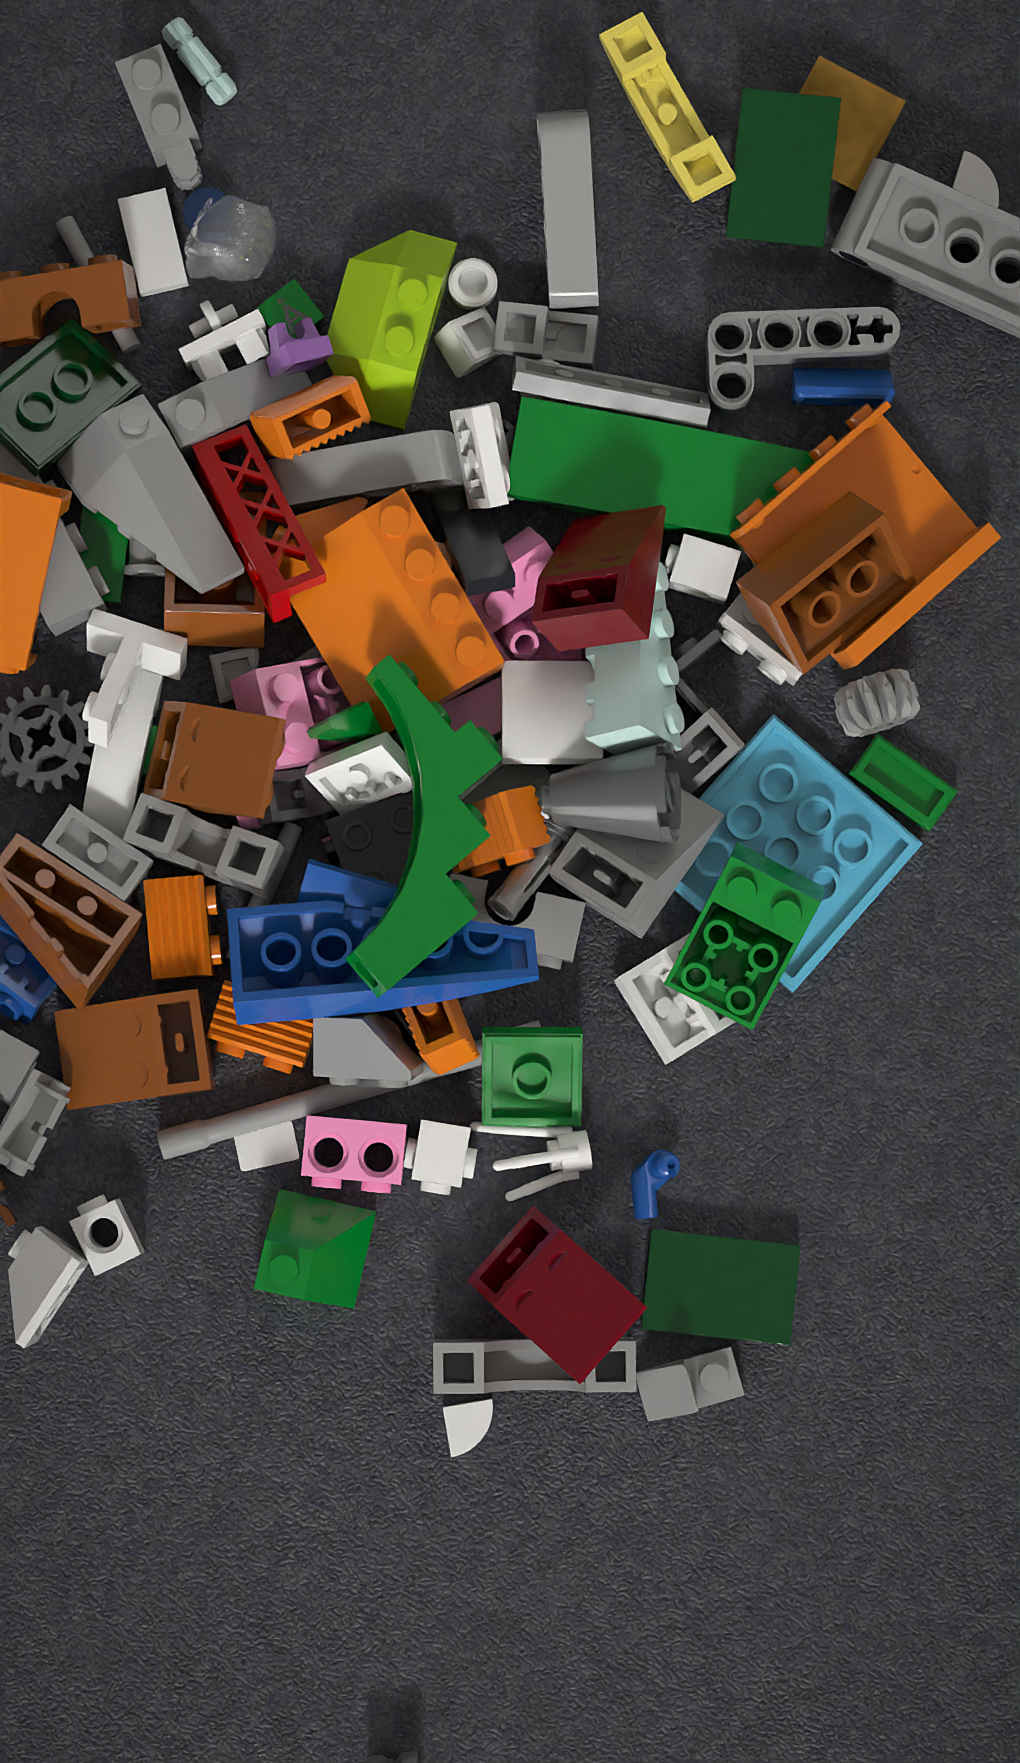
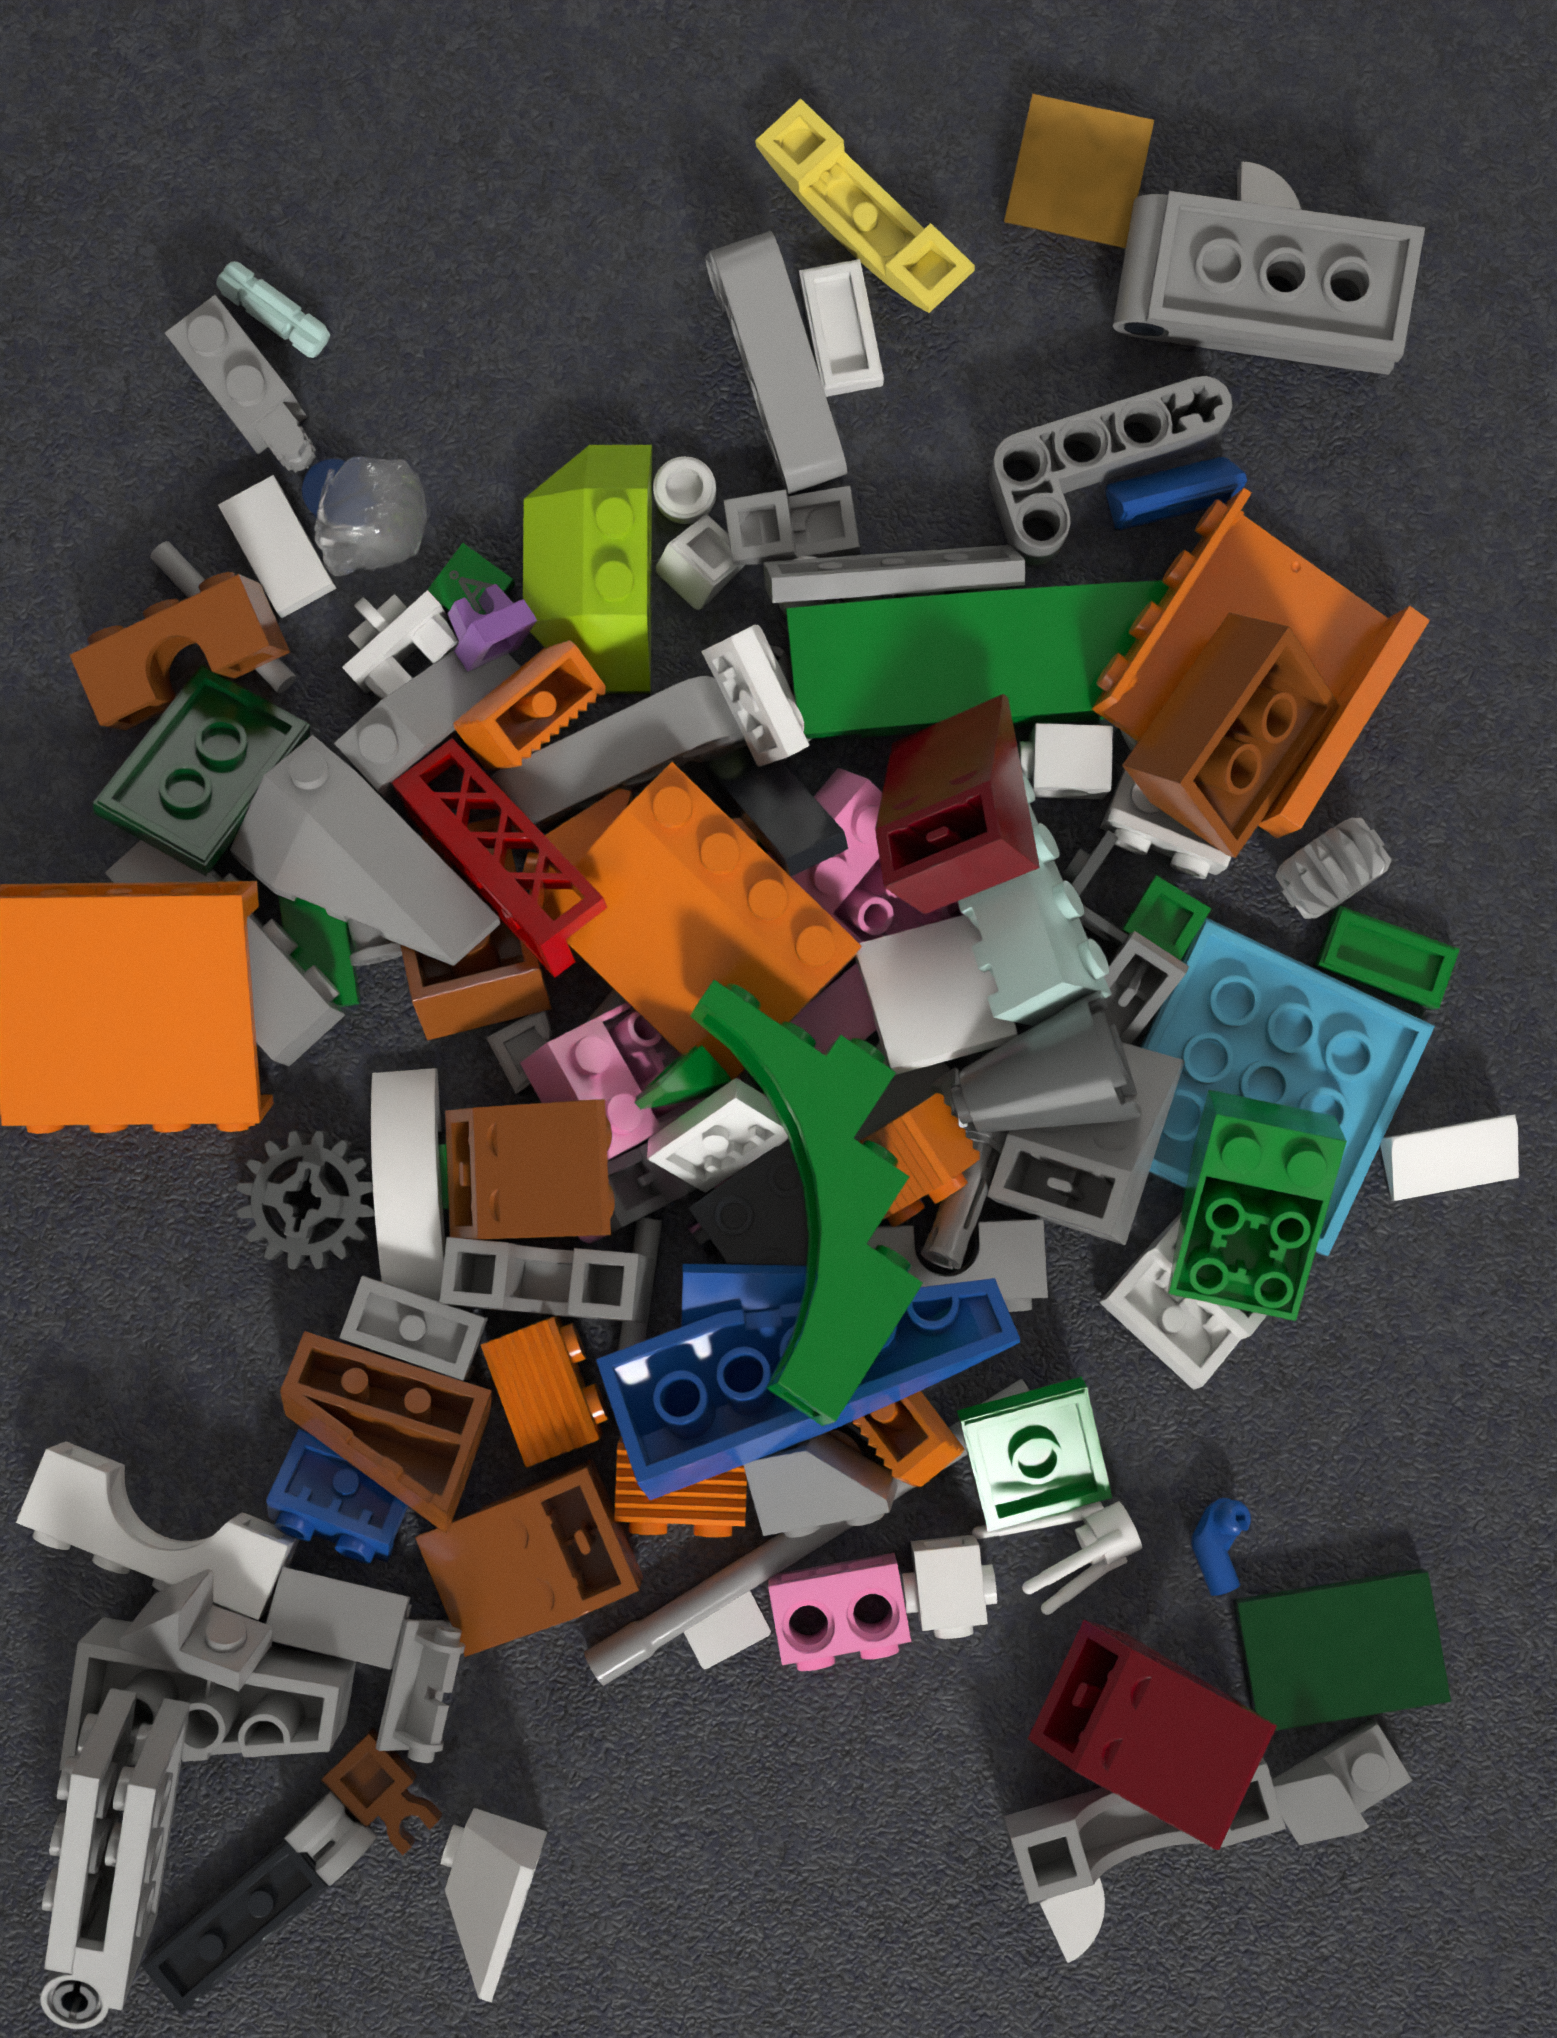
camera: 10 degrees left, 0 degrees up
white brick [69,1194,145,1276] -> none
white bracket [83,608,187,748] -> none
green slope [254,1189,377,1309] -> none
dark green tile [726,88,841,248] -> none
none -> white tile [799,259,884,397]
none -> green tile [1121,875,1211,960]
none -> white slope [1380,1114,1519,1201]

